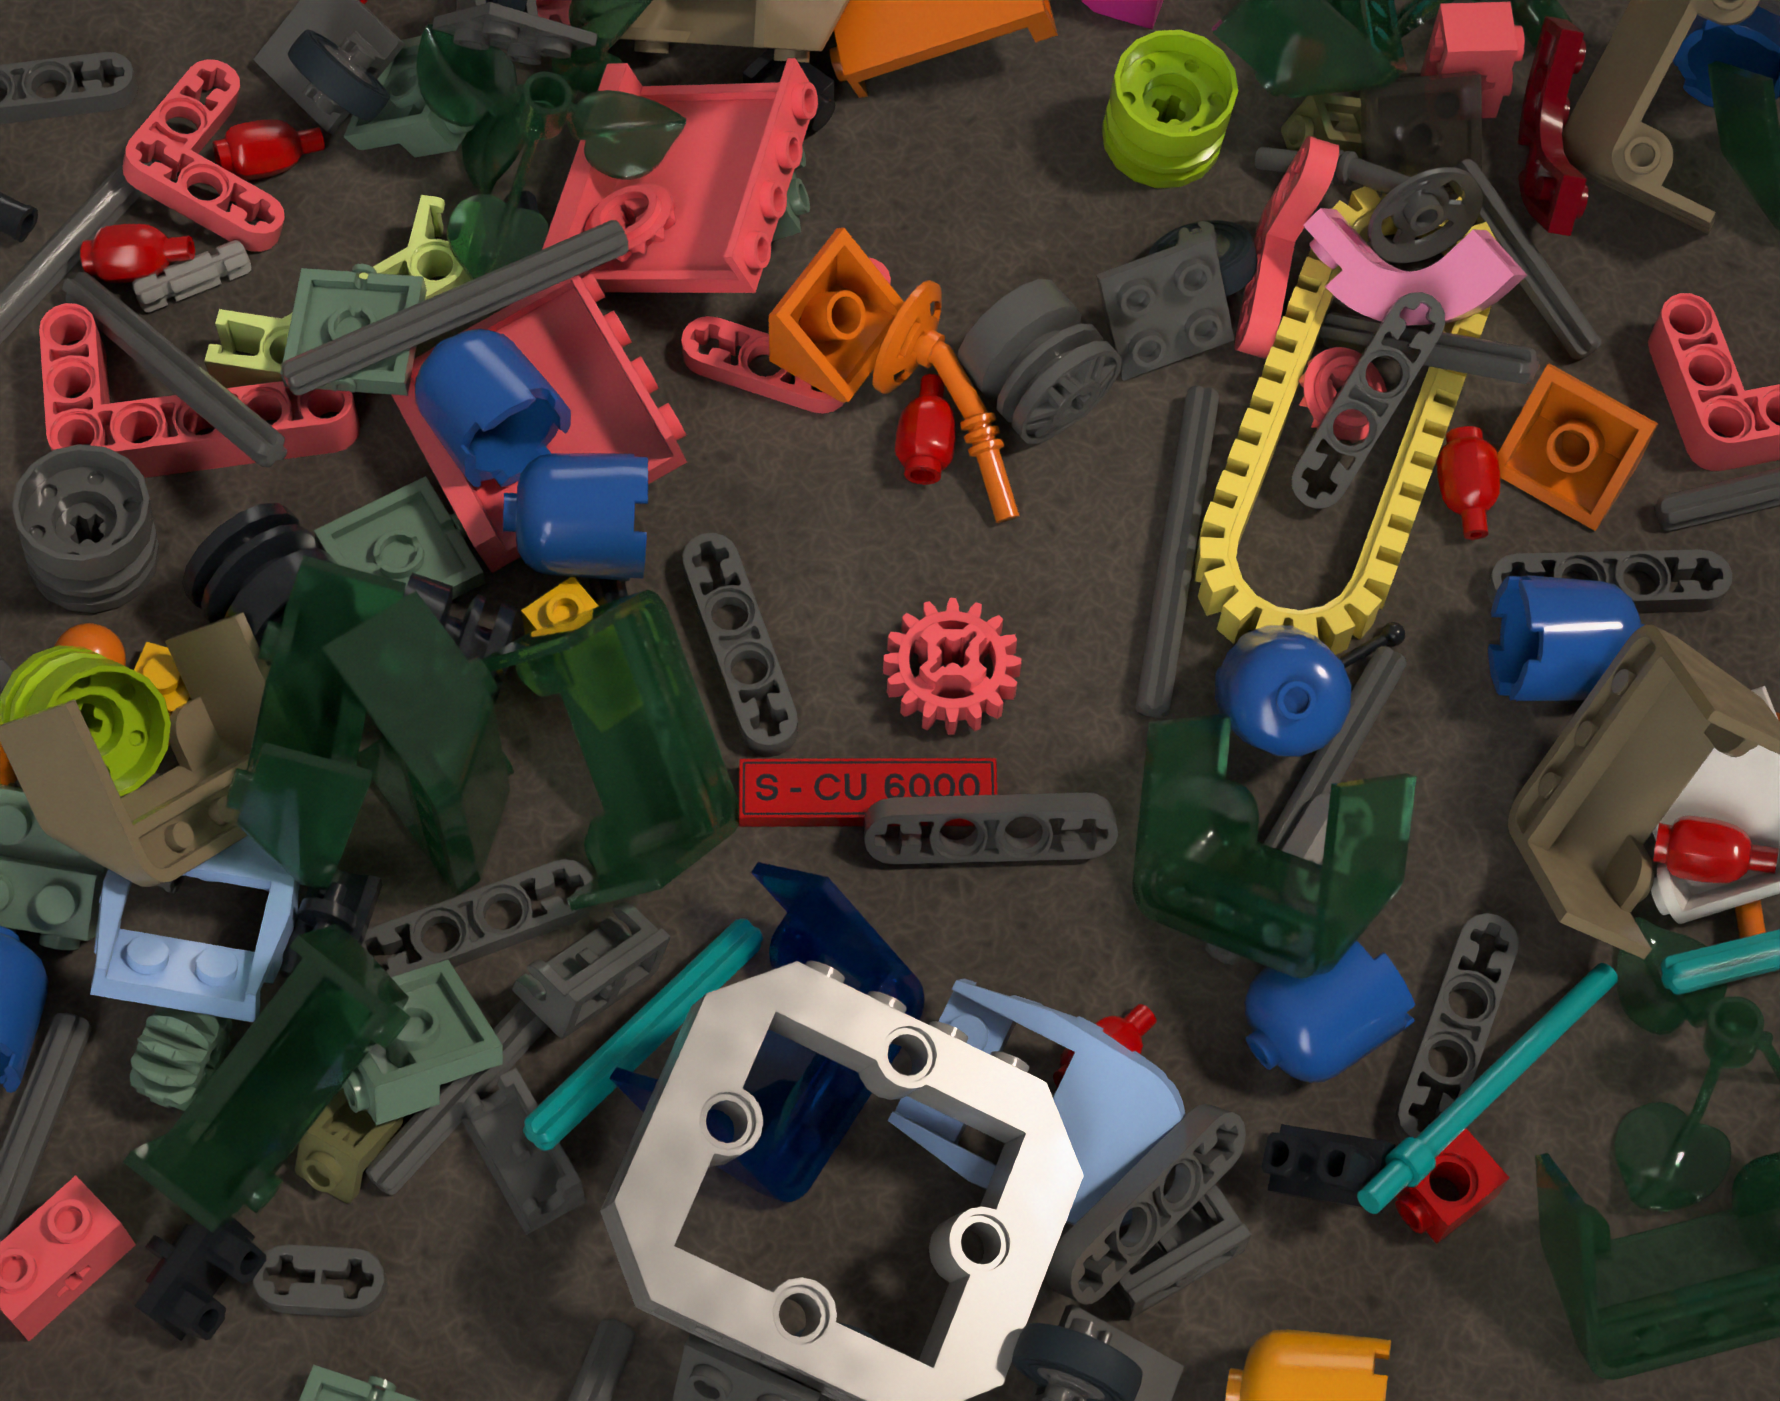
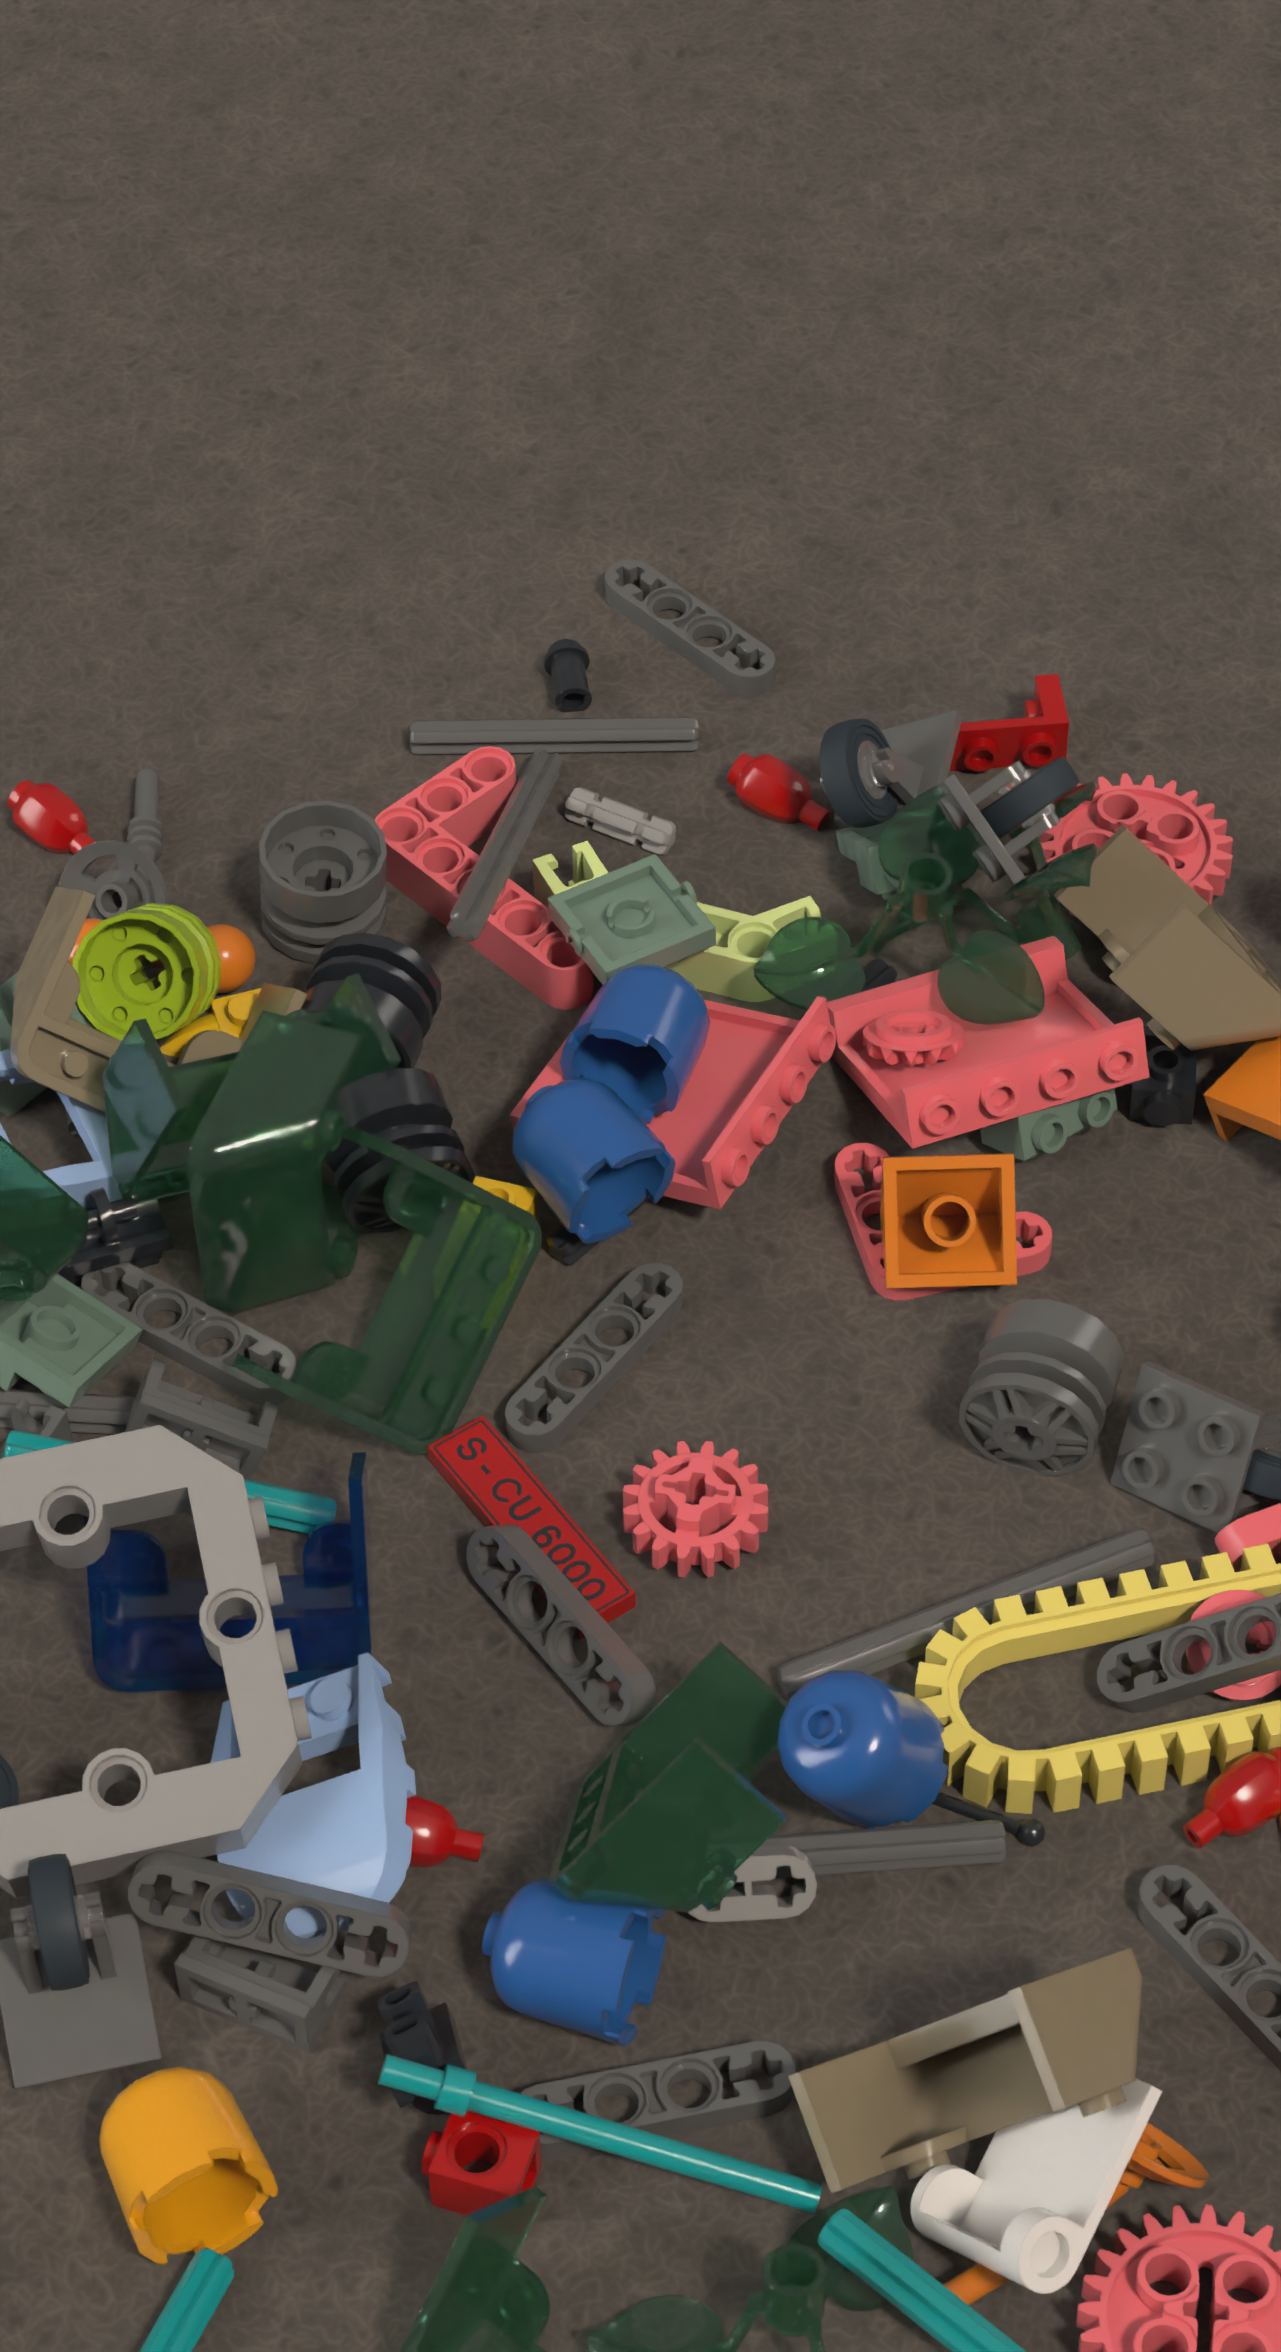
camera: 60 degrees right, 15 degrees down
red plant [80,224,195,283] -> none
coral beam [123,59,285,252] -> none
dark grey axle [281,220,629,395] -> none
sand green plate [314,476,485,639] -> none
orange dish [873,280,1019,523] -> none
red plant [895,374,956,485] -> none
blue cylinder [1488,575,1645,701] -> none
red plant [1653,815,1779,883] -> none

